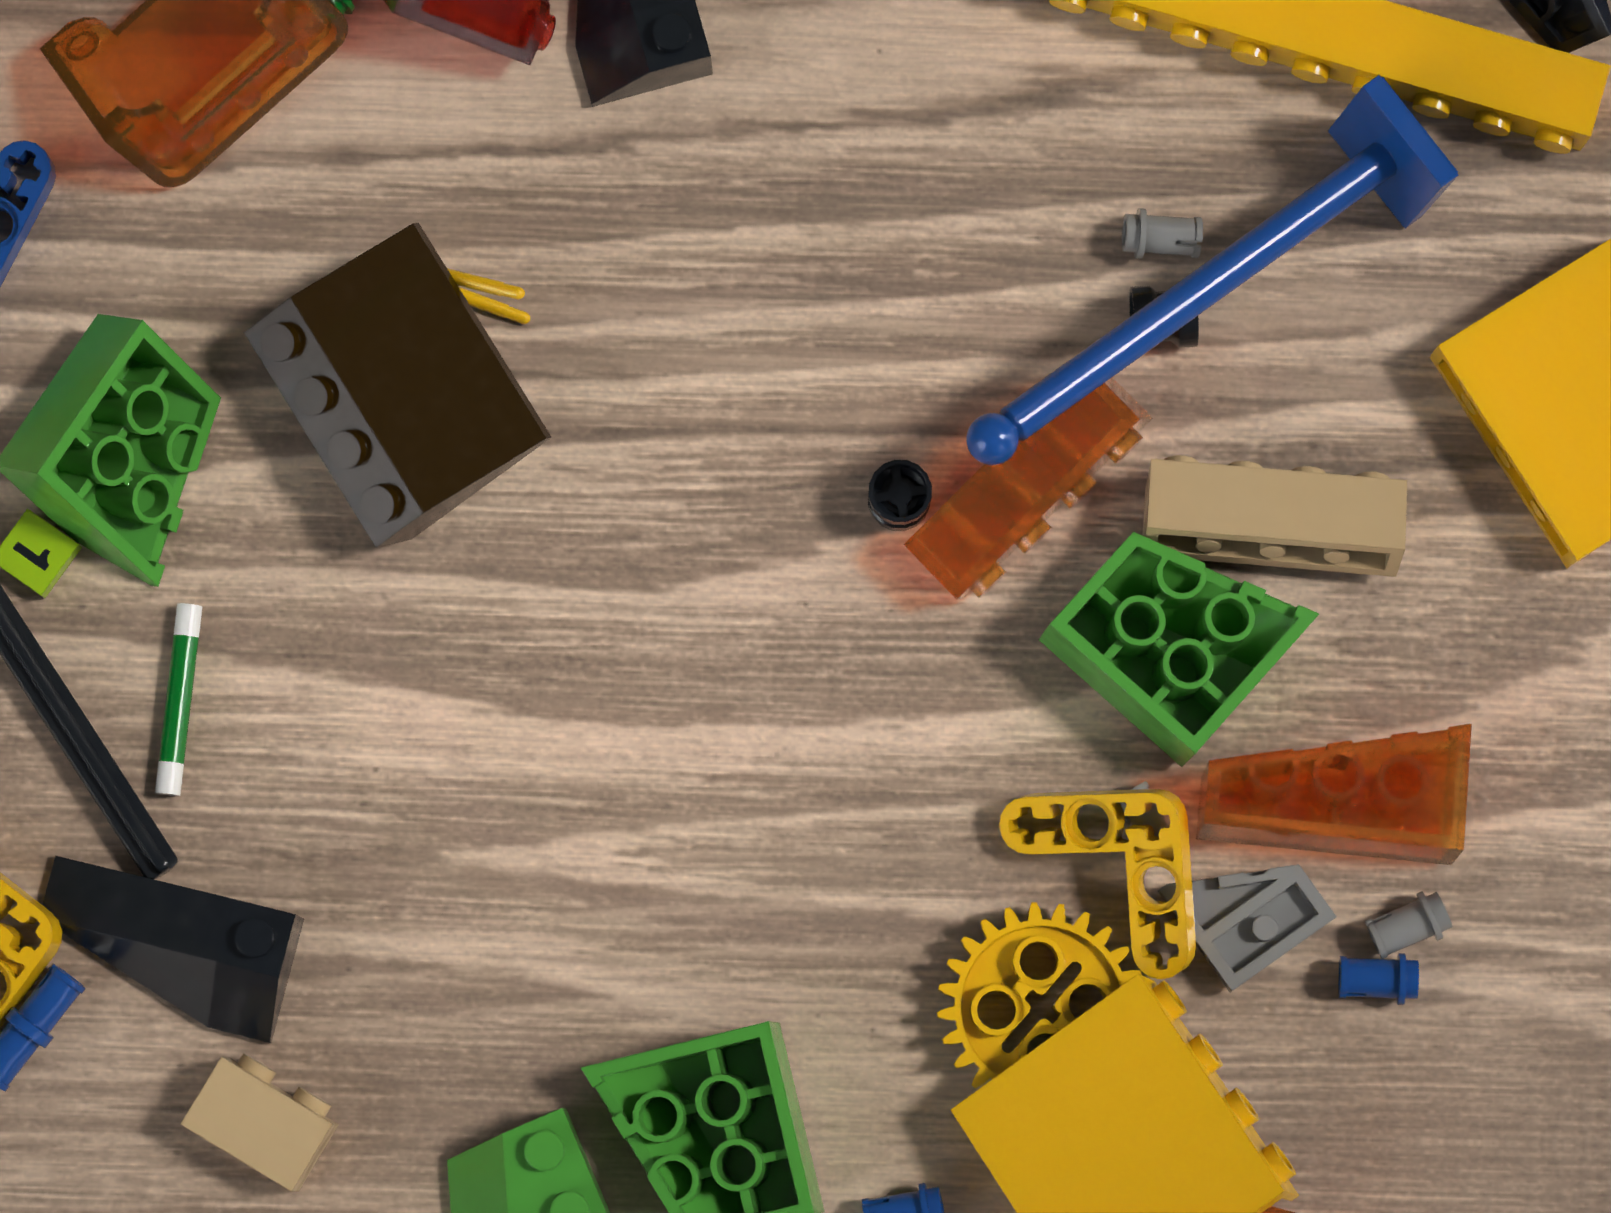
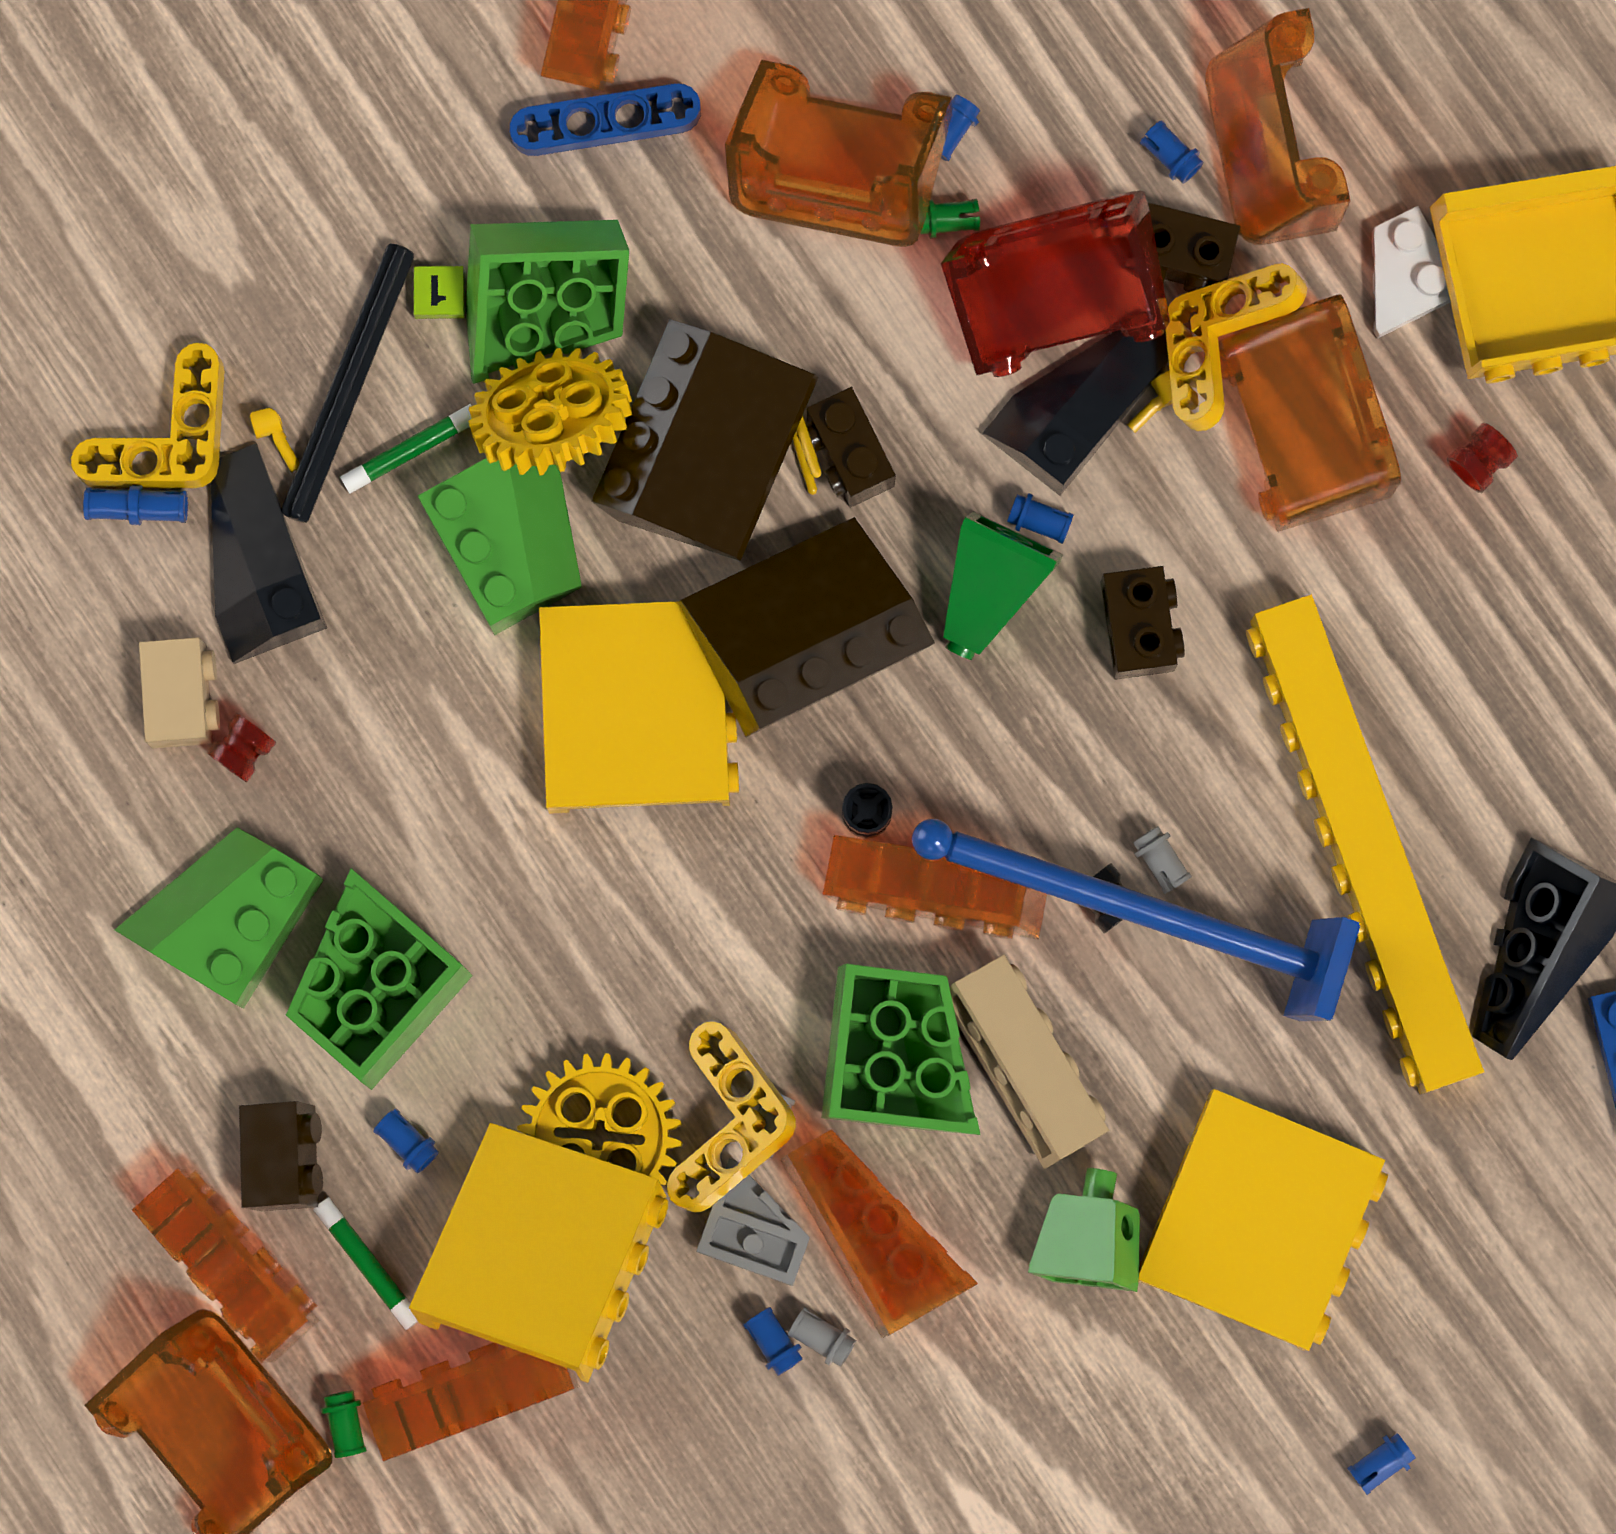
camera: 55 degrees right, 0 degrees up
none -> clear red wheel [206,713,277,783]
none -> yellow hand [250,408,300,473]
none -> bright green wedge [418,458,582,635]
none -> yellow gear [468,348,632,475]
none -> yellow panel [539,601,739,814]
none -> dark brown slope [678,517,935,737]
none -> dark brown brick [806,386,896,508]
none -> green slope [943,511,1063,660]
none -> blue pin [1007,493,1074,544]
none -> bright green torso [1028,1168,1140,1292]
none -> dark brown brick [1100,566,1185,680]

